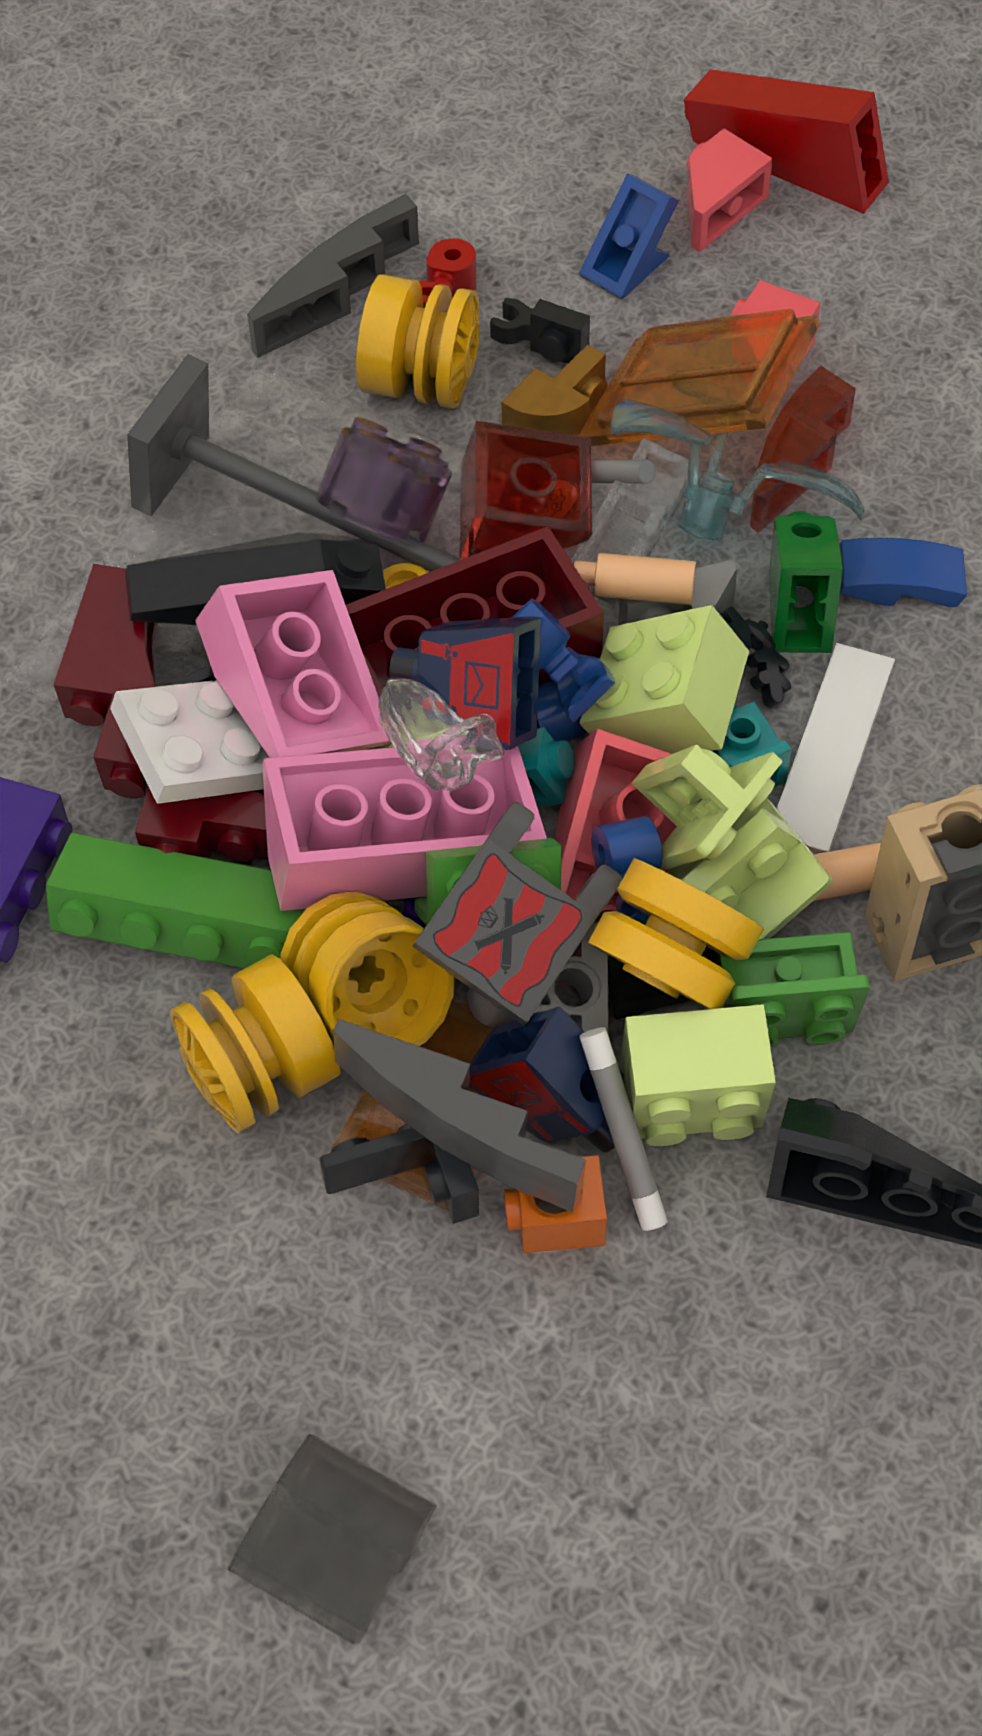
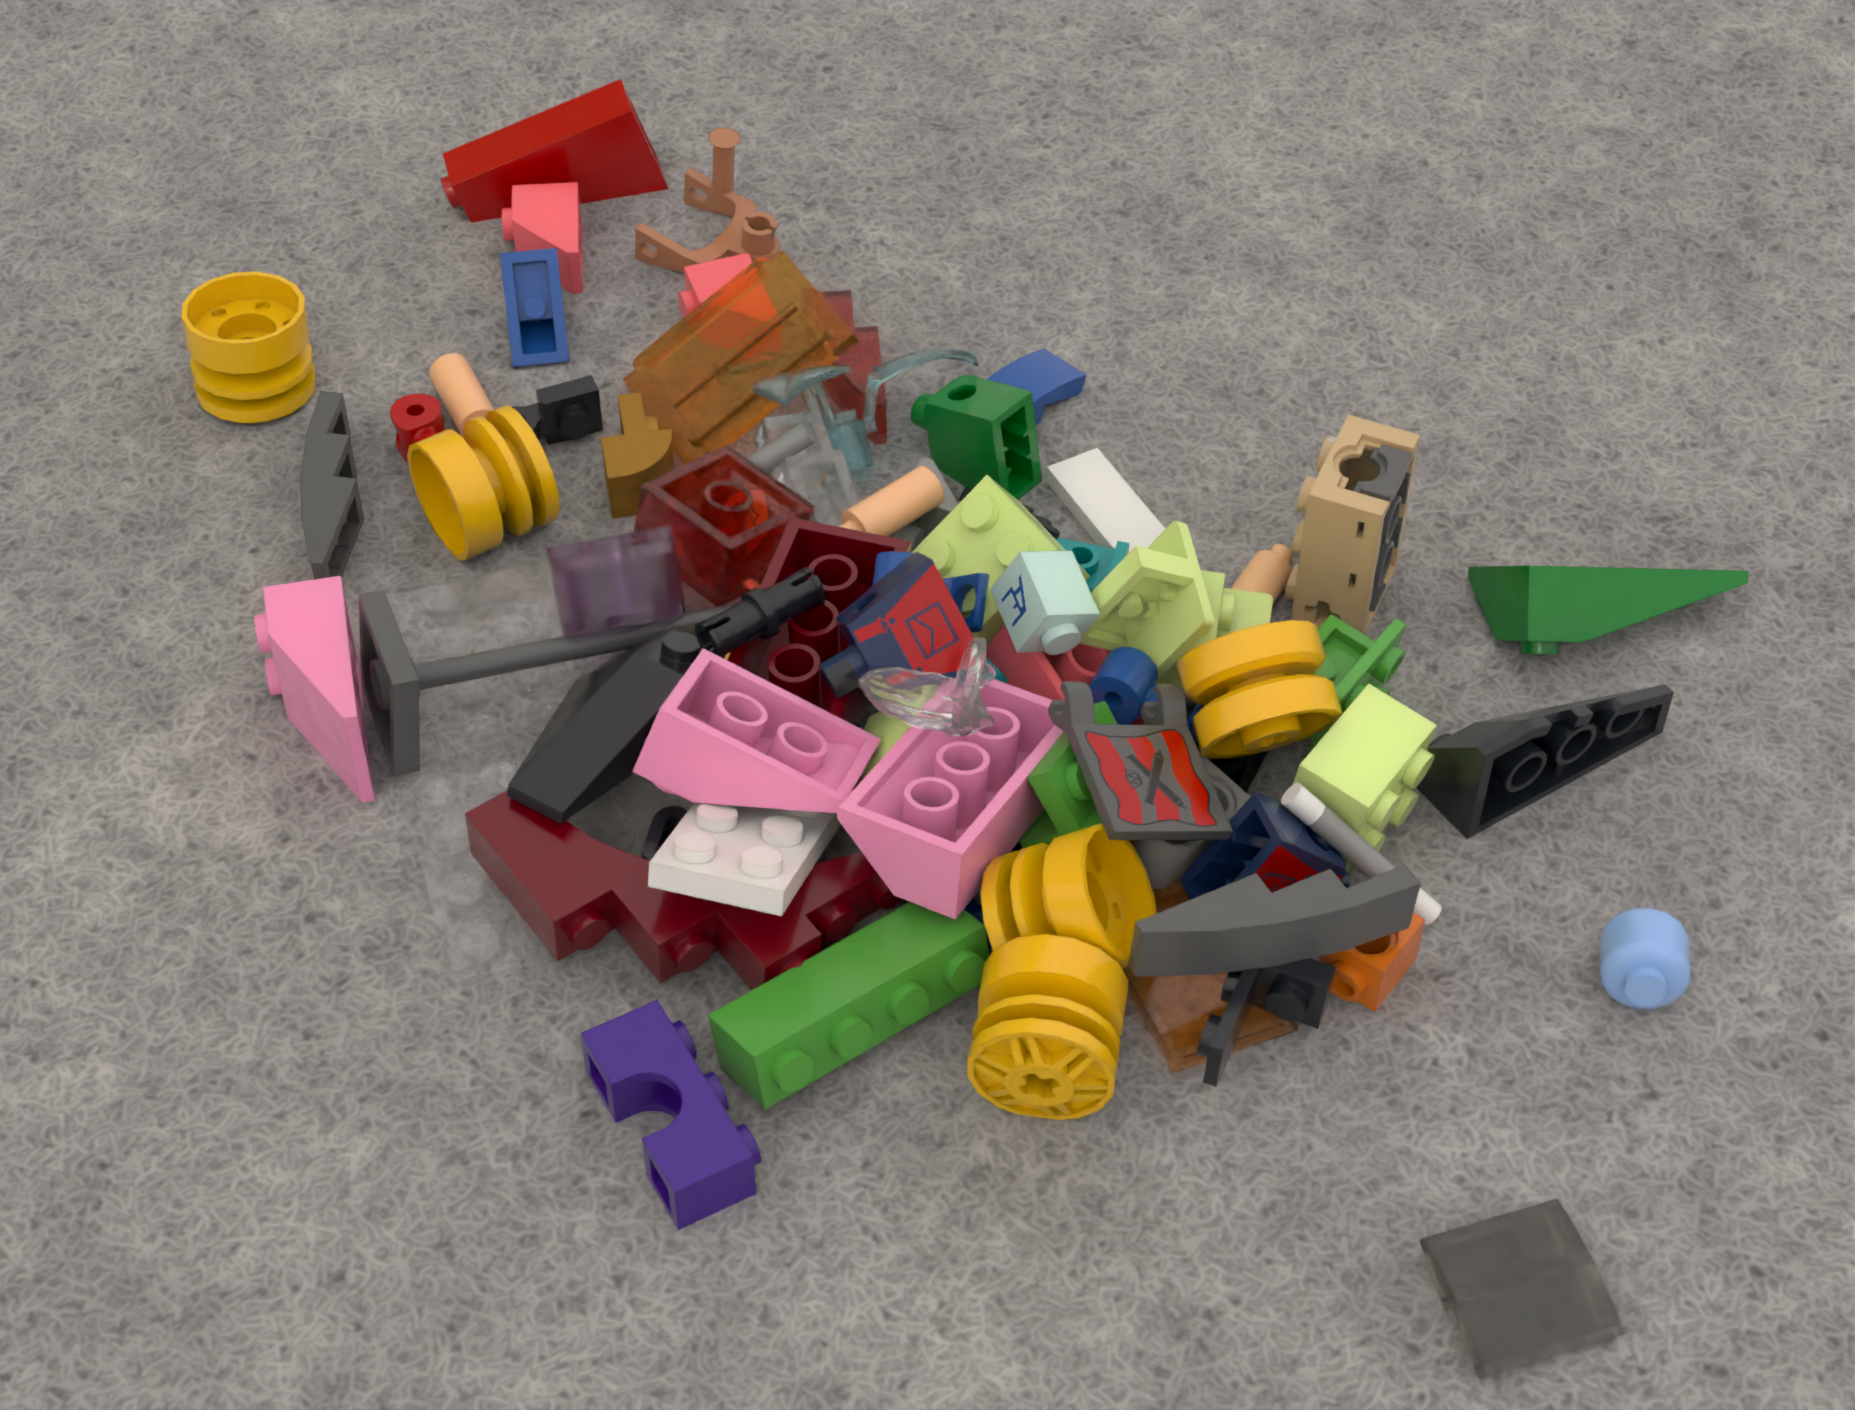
camera: 50 degrees left, 10 degrees down
none -> yellow wheel [181,271,316,423]
none -> bright pink slope [254,576,375,802]
none -> light nougat cylinder [429,353,494,438]
none -> nougat piece [635,127,780,274]
none -> black pin [695,567,826,658]
none -> light aqua brick [990,551,1100,655]
none -> light blue head [1599,908,1691,1009]

